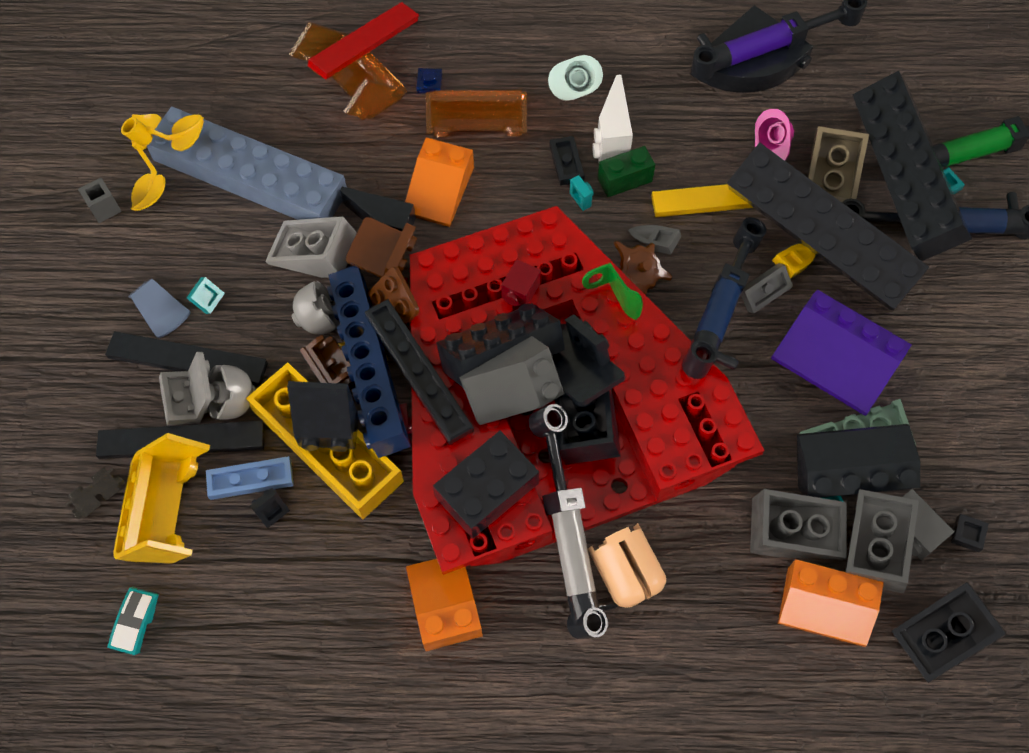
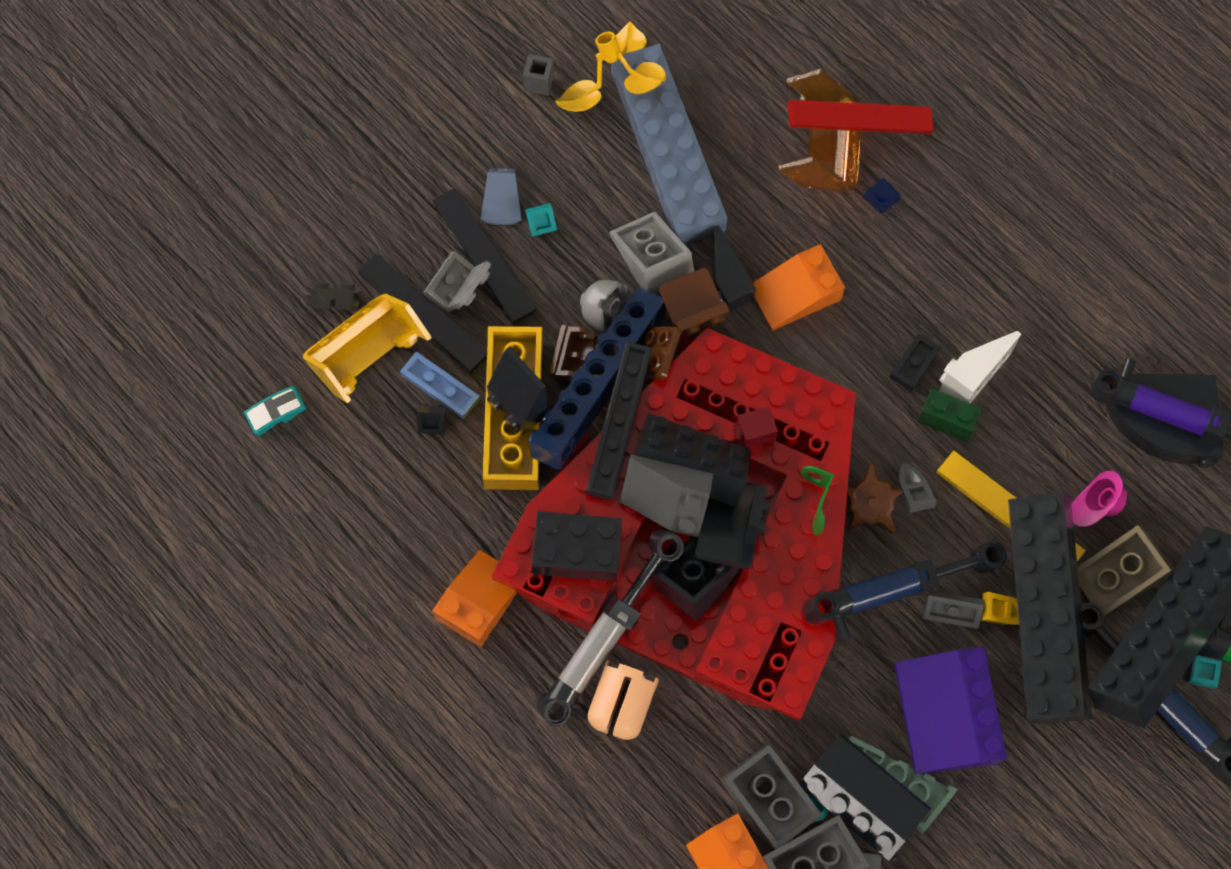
camera: 45 degrees right, 5 degrees up
light grey cylinder [208,365,256,420] -> none
clear orange windscreen [426,90,527,137] -> none
light aqua piece [548,55,603,101] -> none
teal plate [570,175,593,211] -> none

